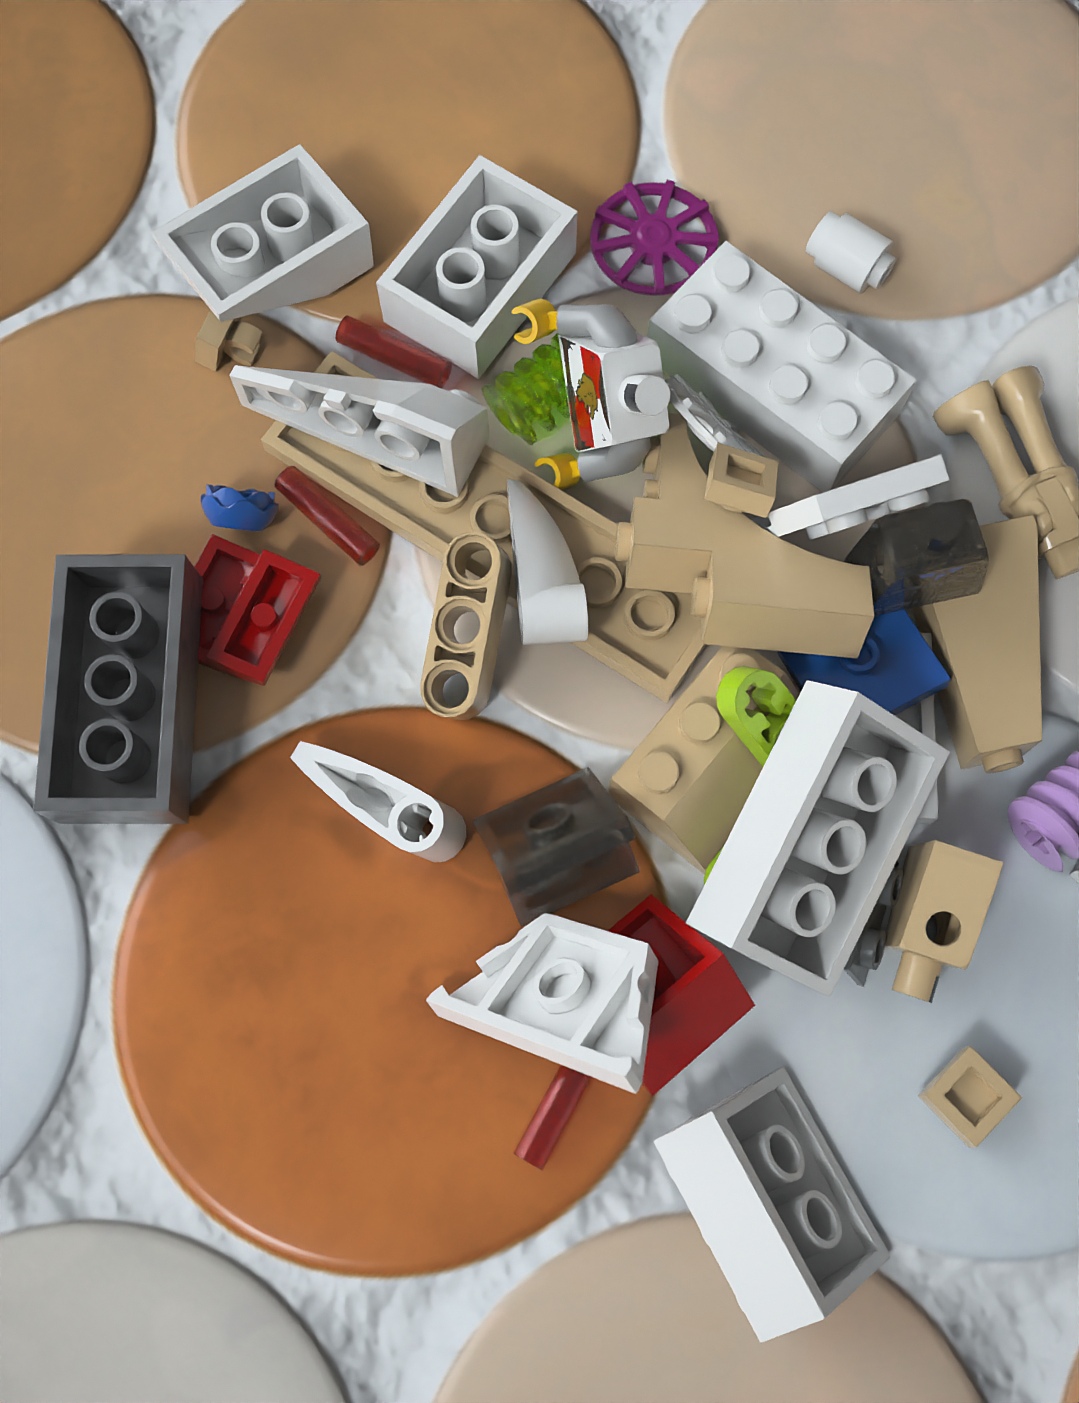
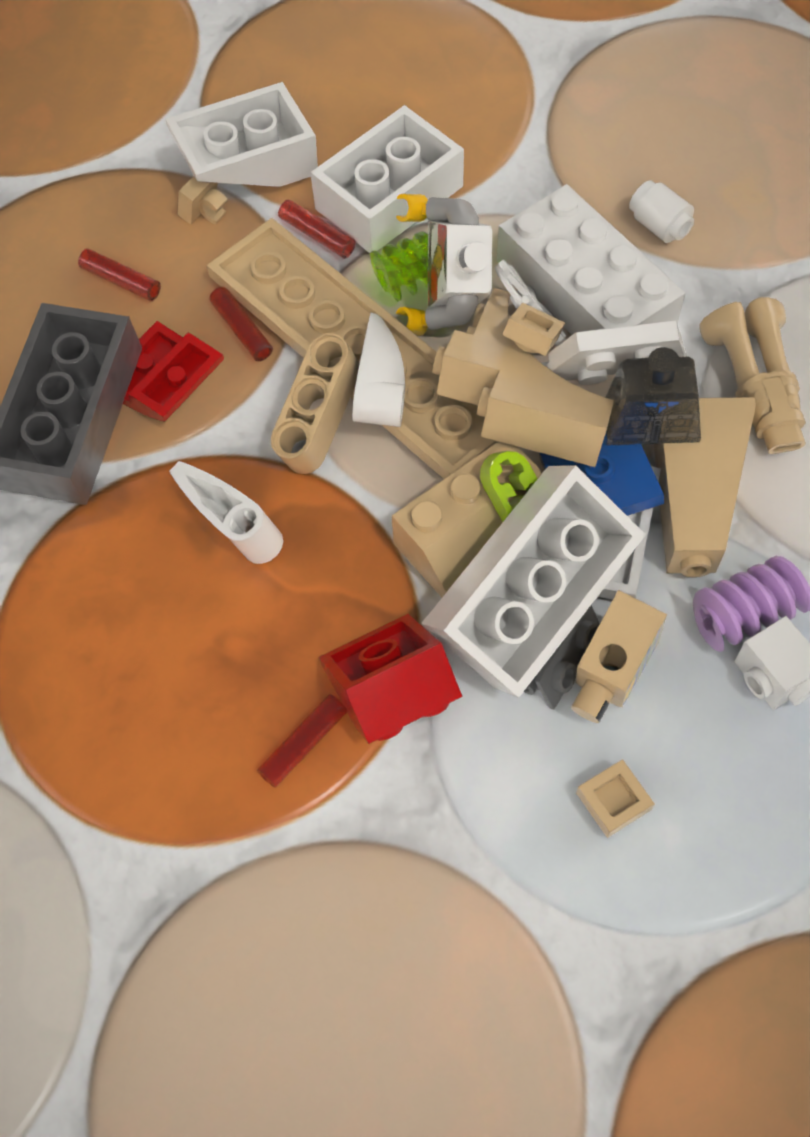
camera: 15 degrees right, 10 degrees down
blue plate [201,484,279,531] -> none
white wedge [229,365,489,497] -> none
white wing [426,913,658,1094] -> none
clear smoke bracket [472,767,640,927] -> none
magenta wheel [590,180,719,296] -> none
white slope [654,1066,891,1342] -> none
none -> clear red piece [78,248,161,301]

